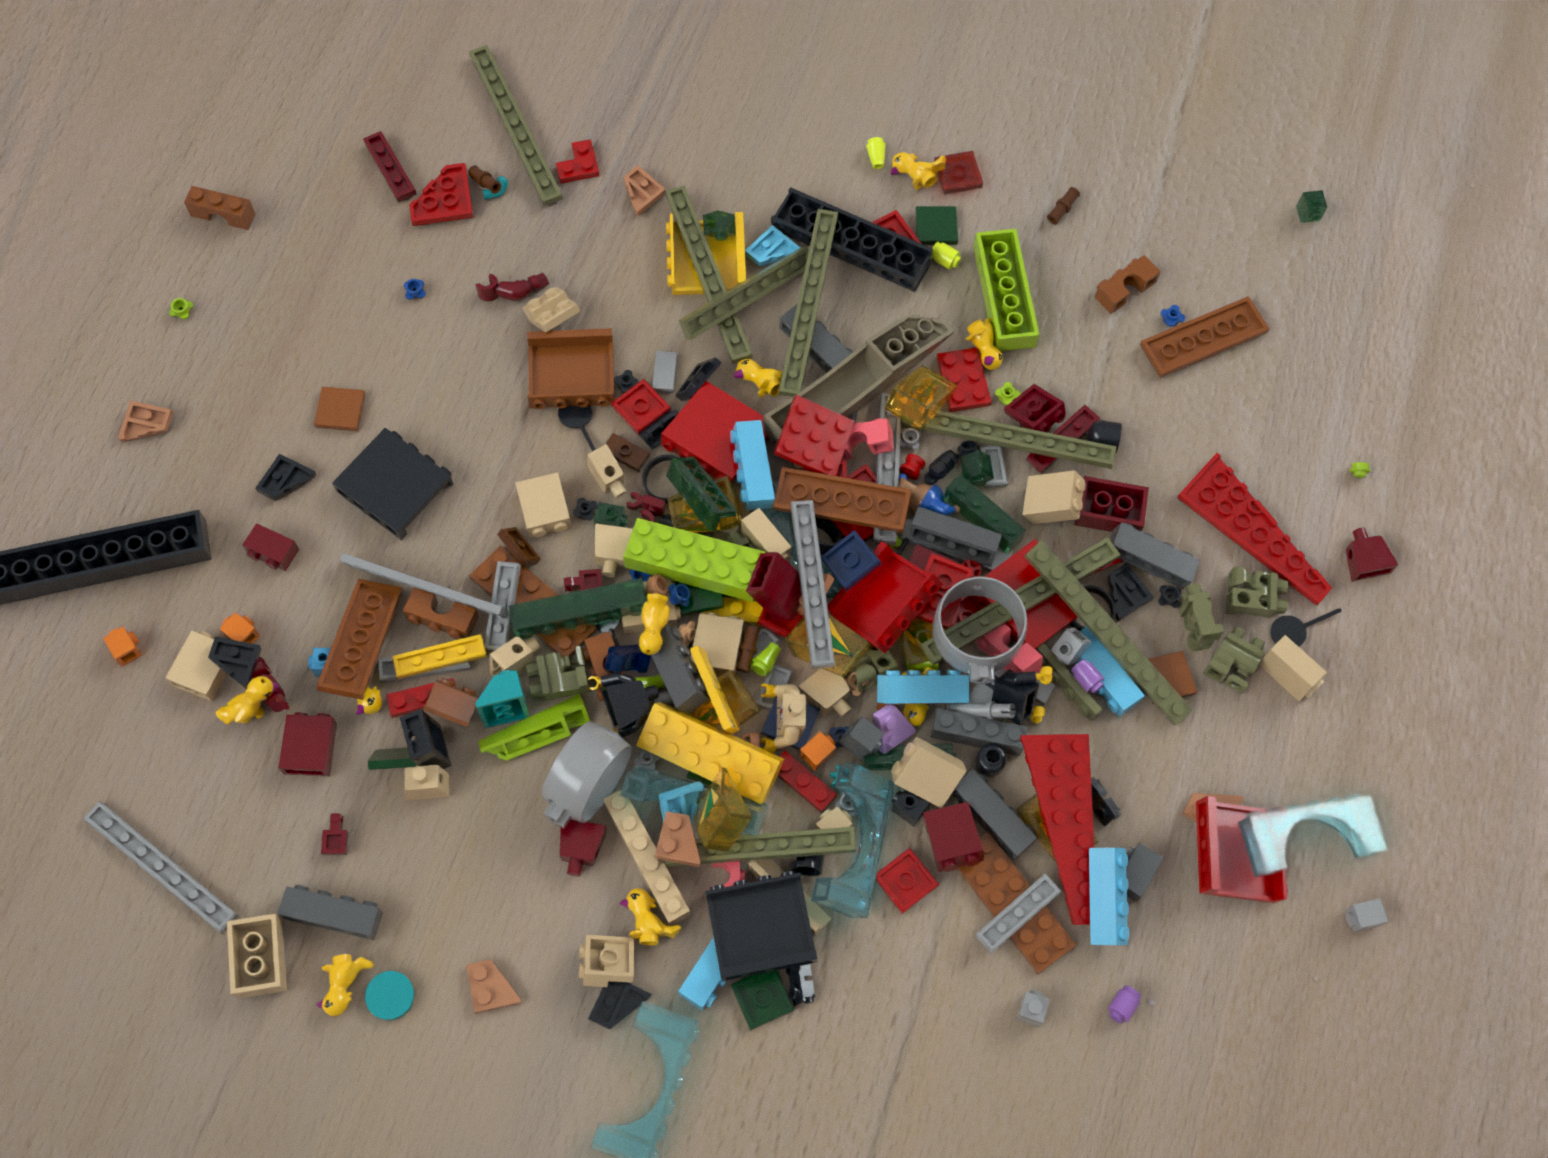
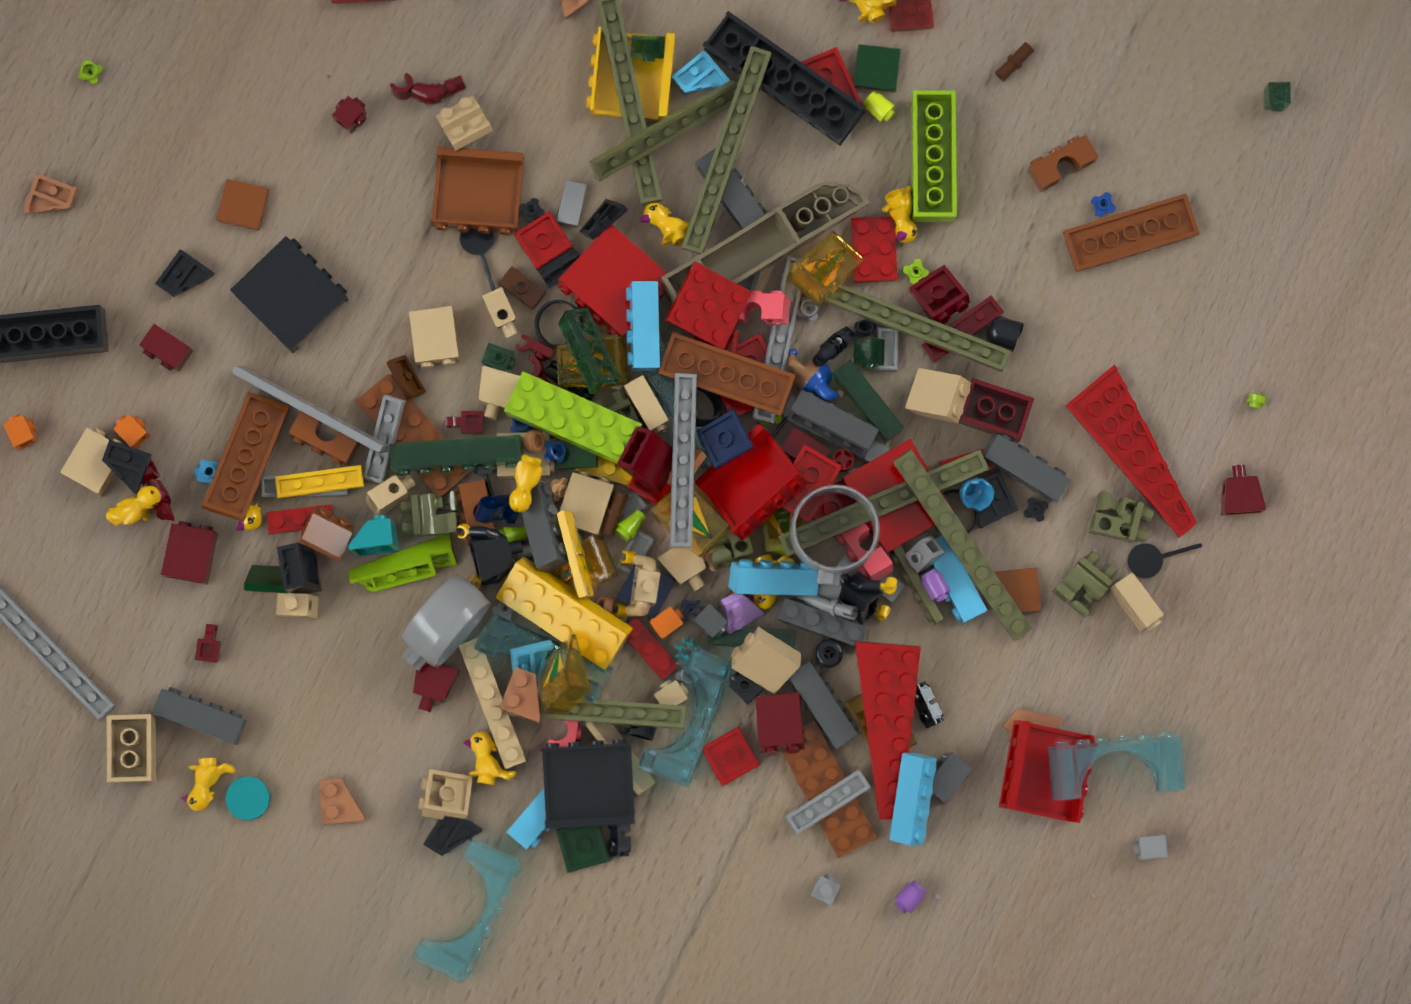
camera: 10 degrees right, 15 degrees up
blue plate [404,279,426,300] -> none
black plate [573,498,598,521] -> none
red wheel [899,454,926,480] -> none
olive hips [1179,583,1224,651] -> none
none -> dark red brick [332,96,367,133]
none -> dark azure hair [959,477,995,511]

